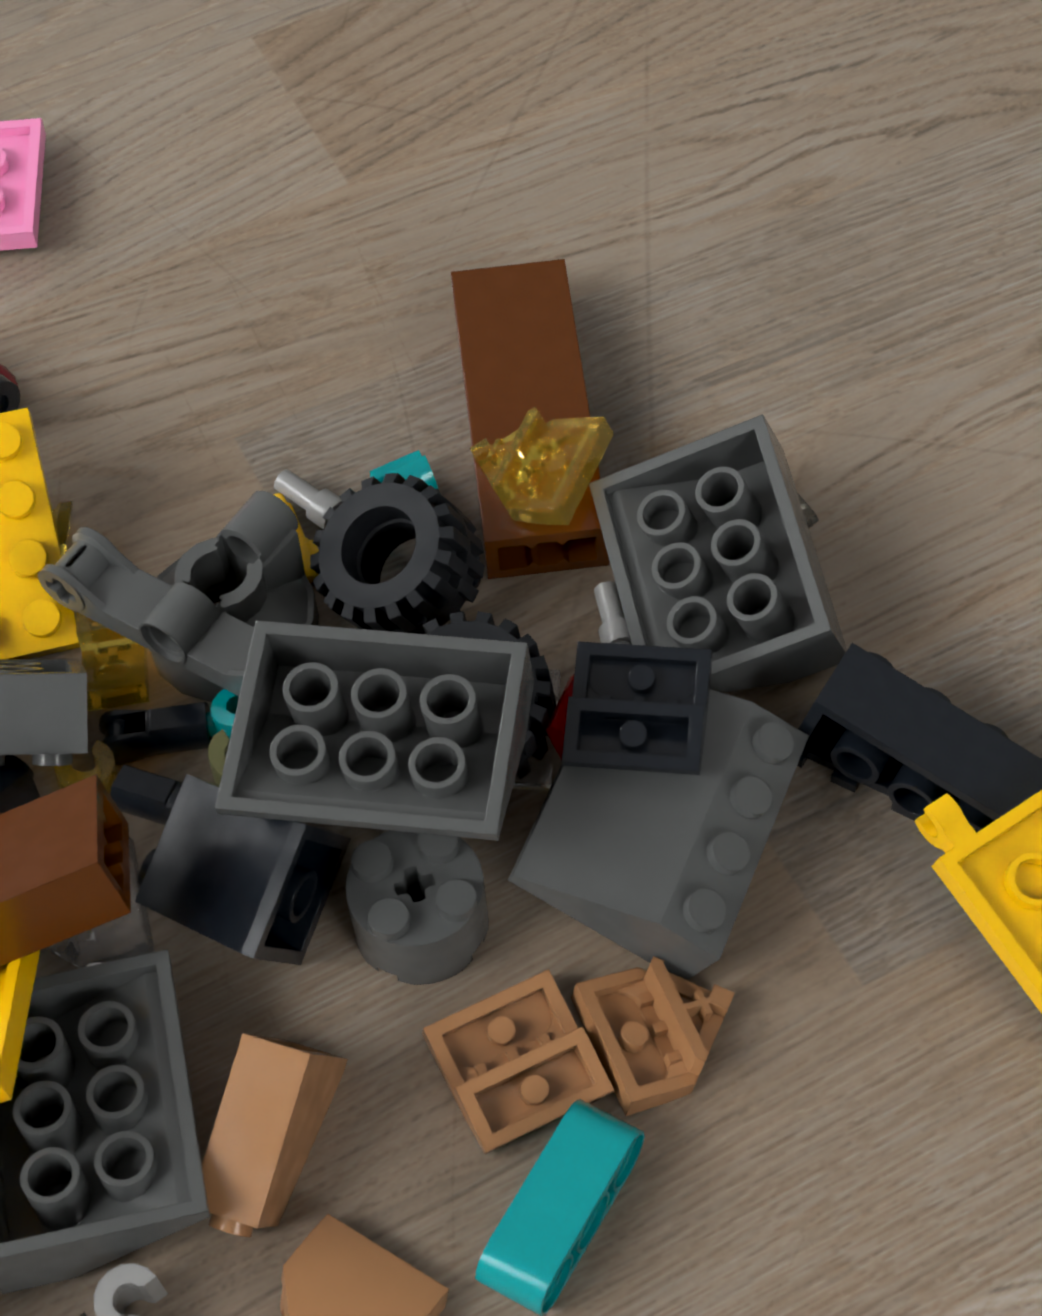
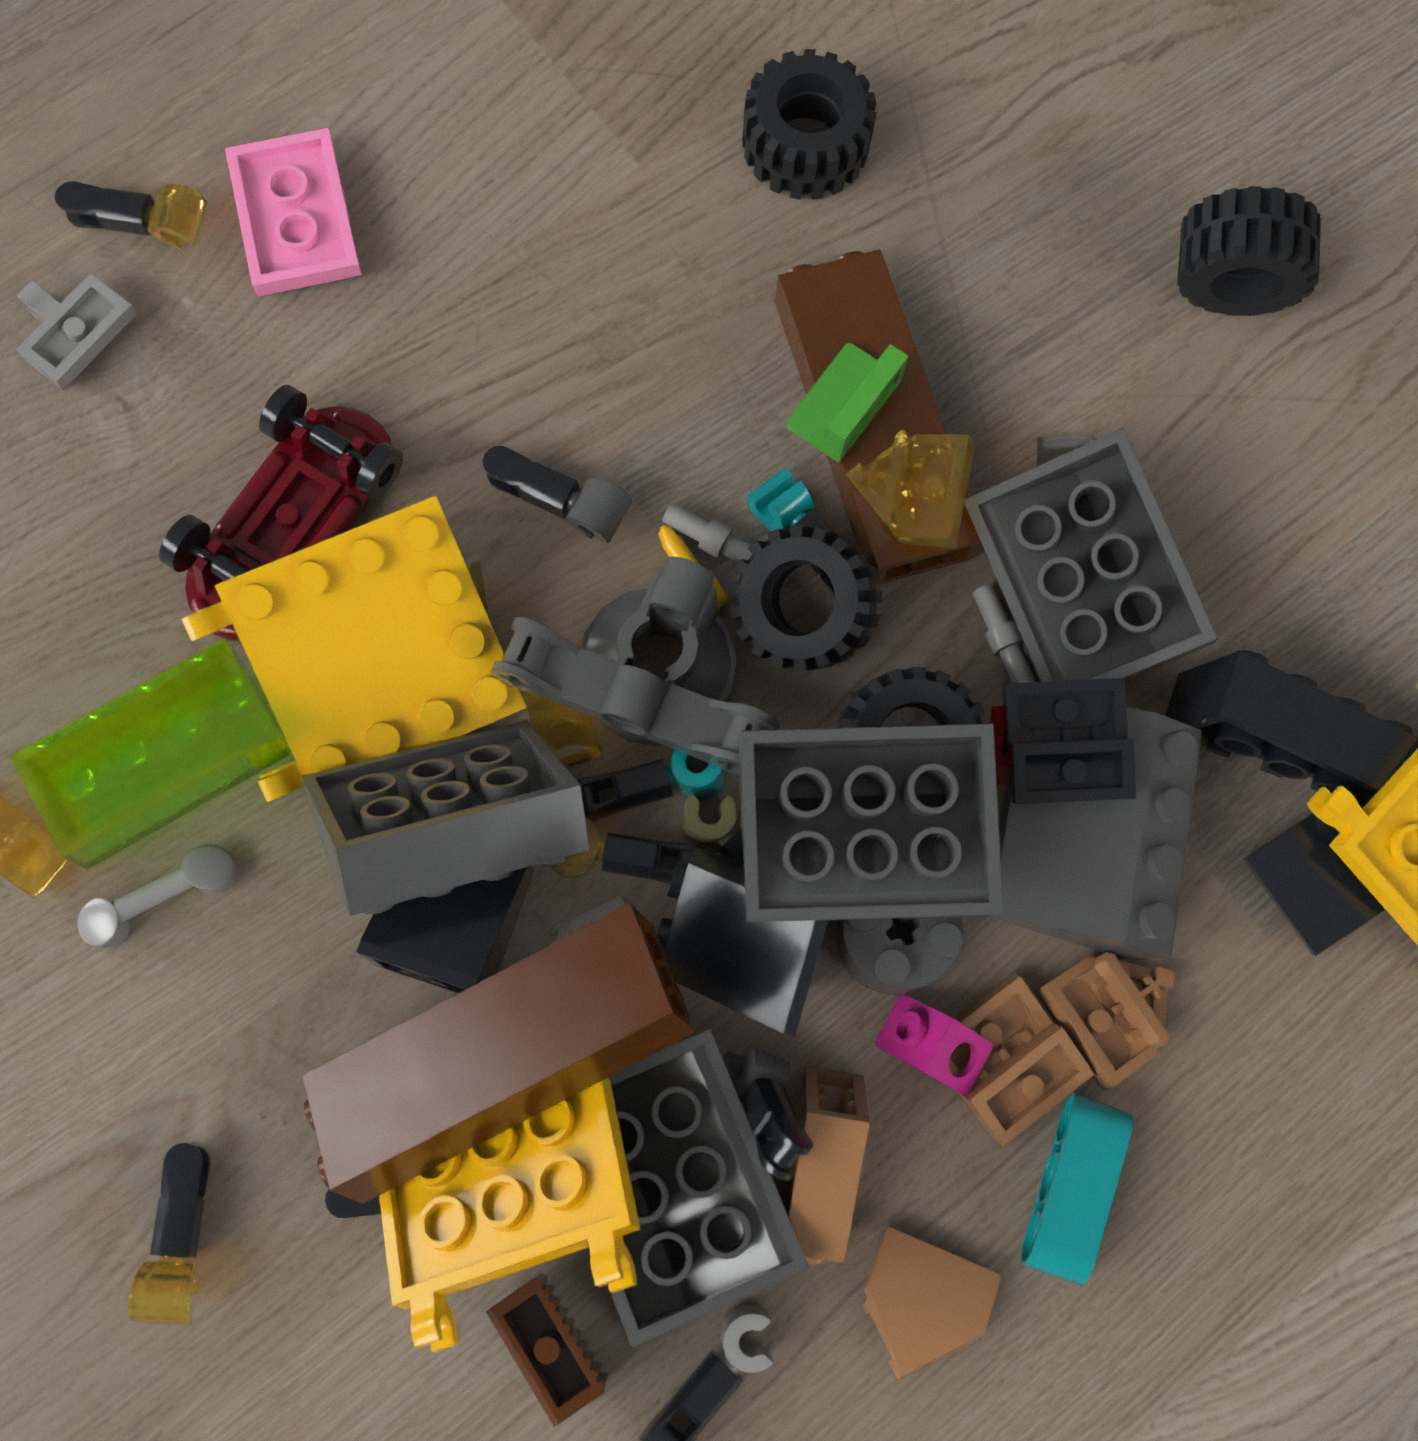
camera: 20 degrees left, 20 degrees up
none -> piece [483,446,632,544]
none -> black piece [722,1047,813,1181]
none -> black tyre [742,49,877,200]
none -> bright green panel [787,343,909,463]
none -> dark pink bracket [875,994,993,1096]
none -> black tyre [1177,186,1321,316]
none -> black slope [1243,813,1385,956]

